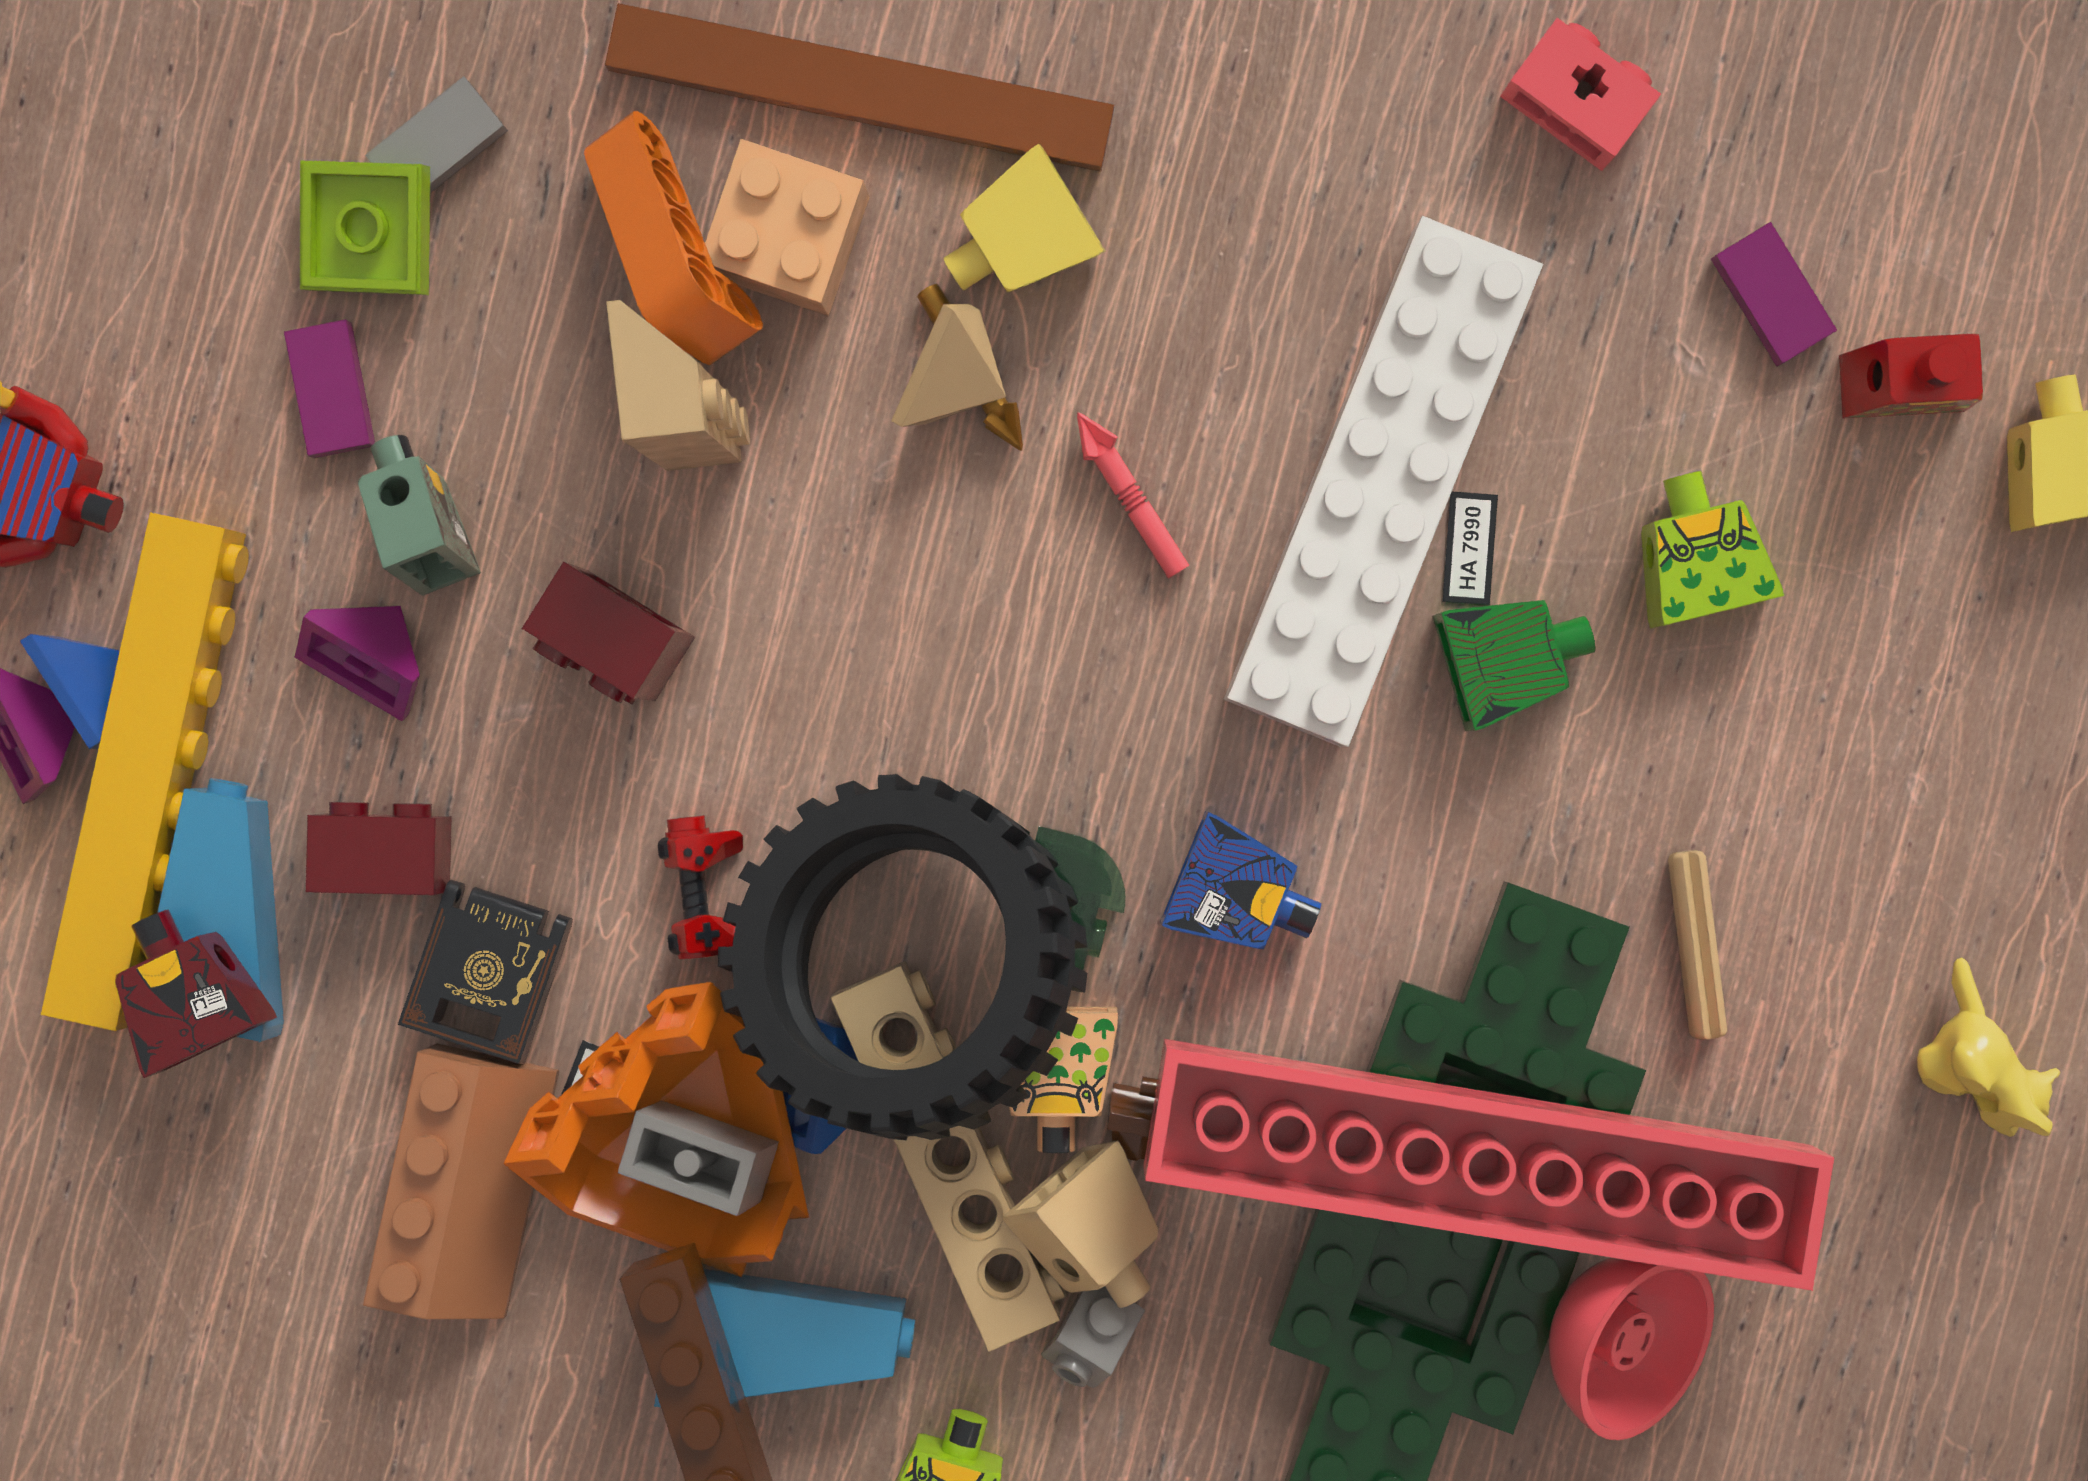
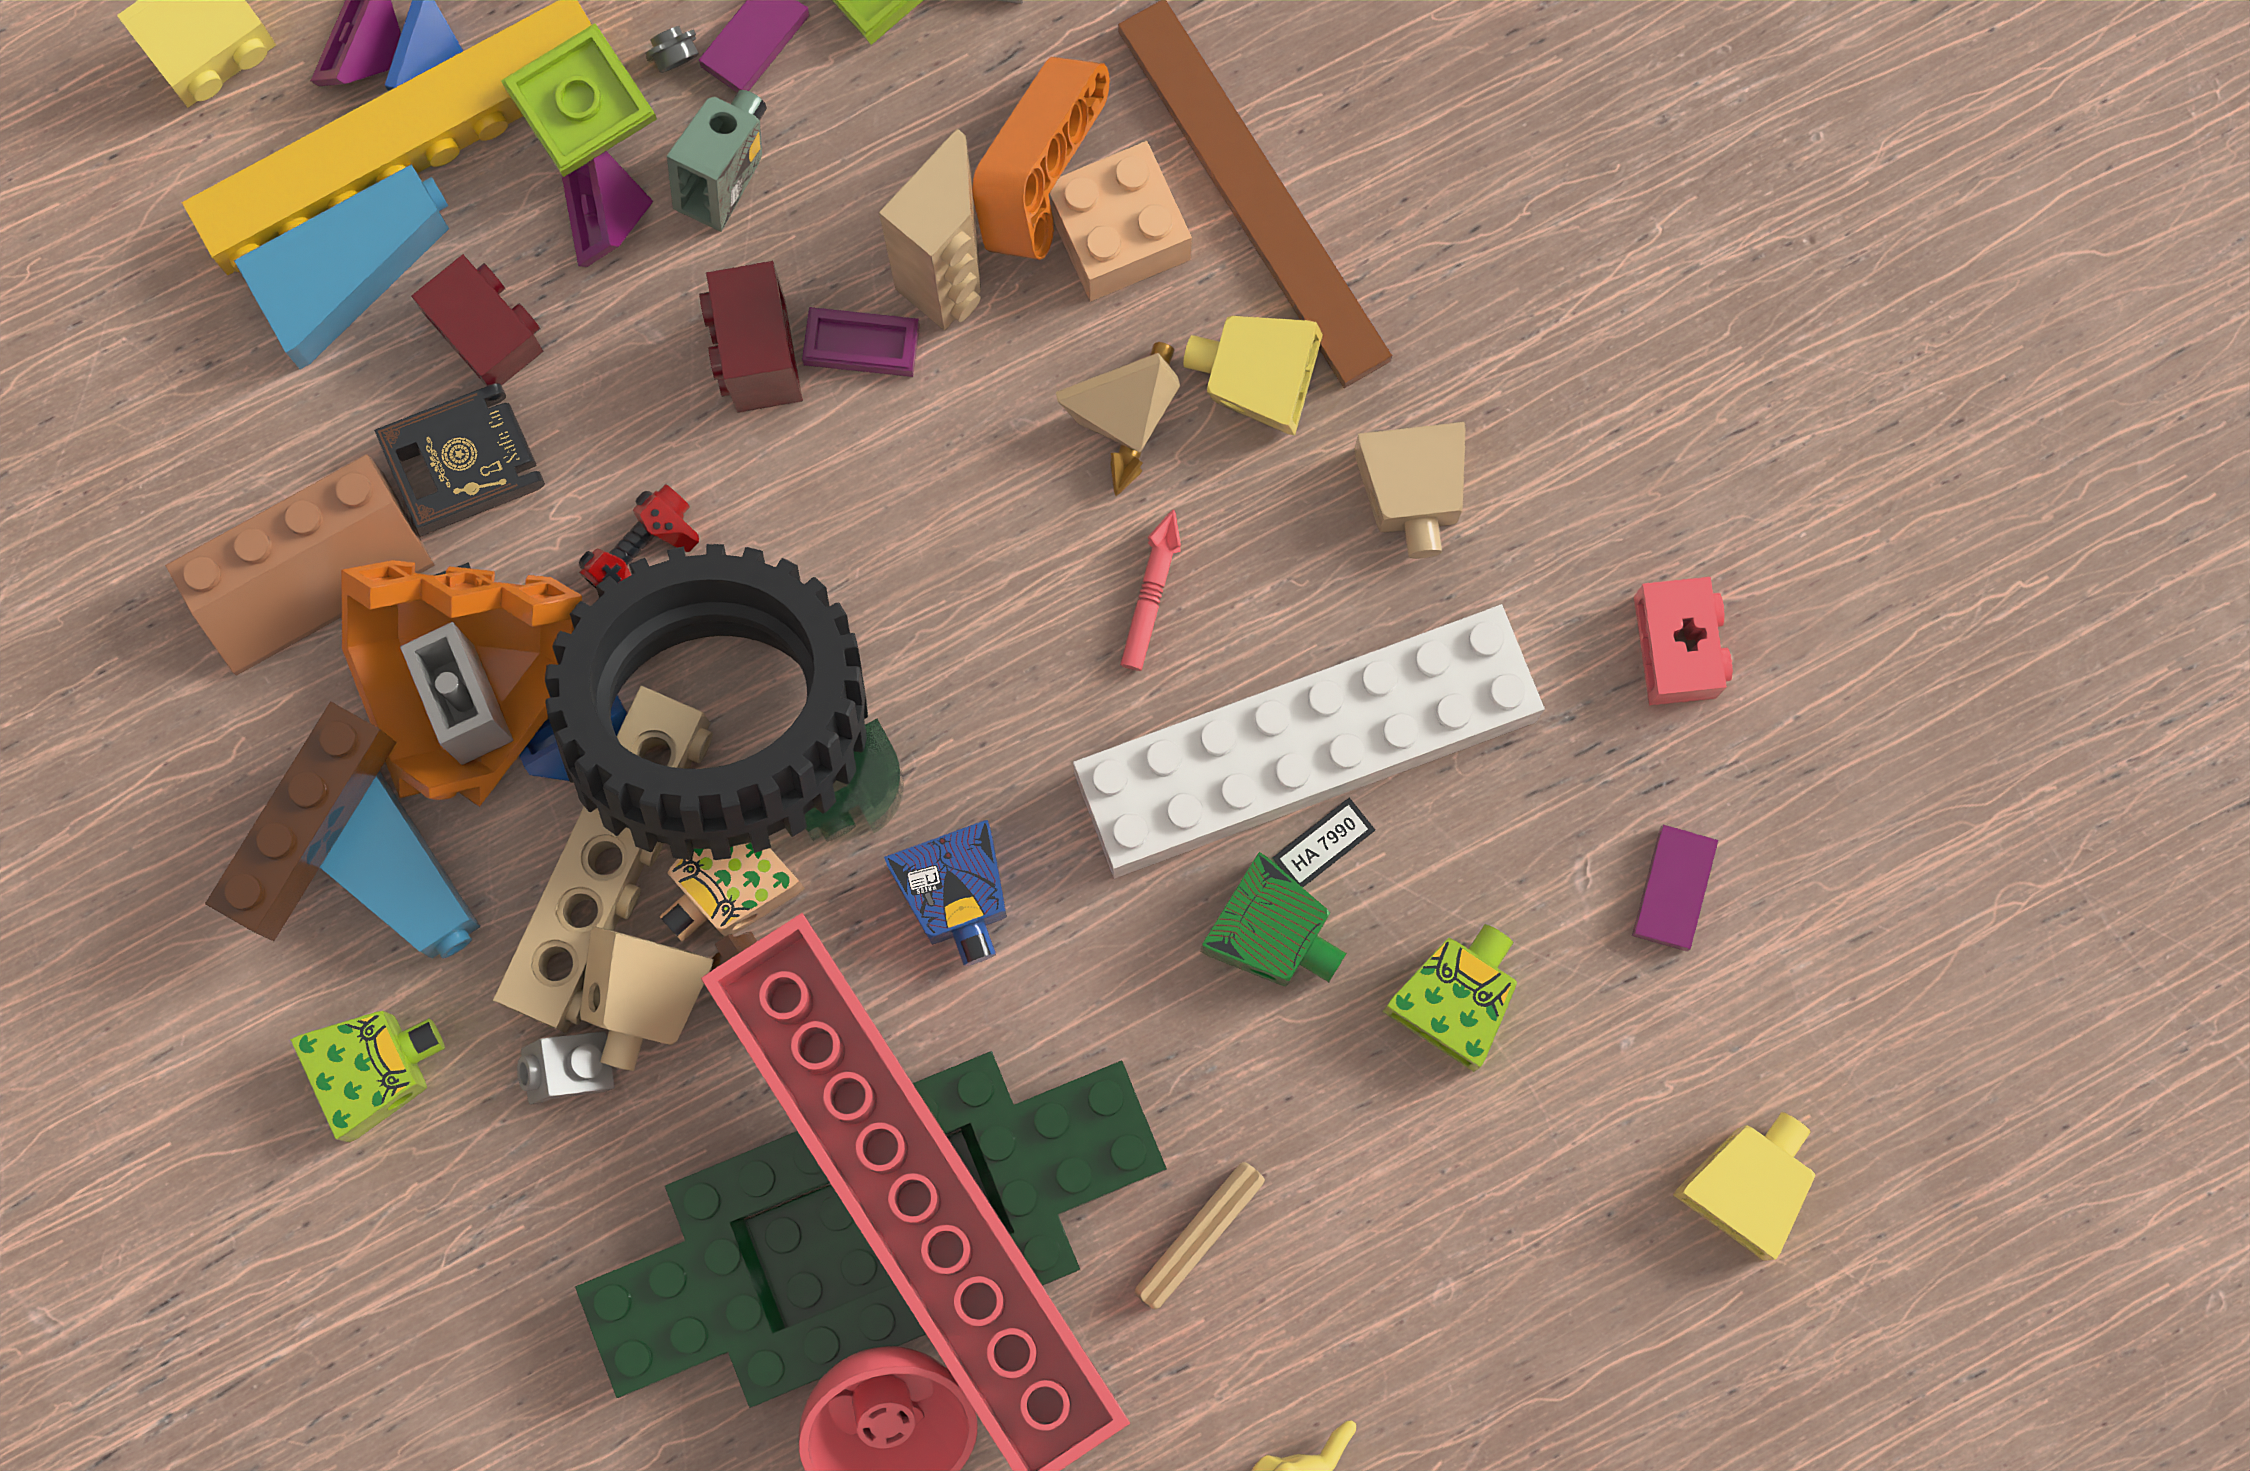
camera: 45 degrees right, 10 degrees down
dark red torso [115,909,277,1078] -> none
red torso [1839,334,1983,419] -> none
none -> lime tile [501,23,657,177]
none -> dark grey plate [645,26,699,73]
none -> magenta tile [802,307,920,377]
none -> tan torso [1354,422,1466,559]

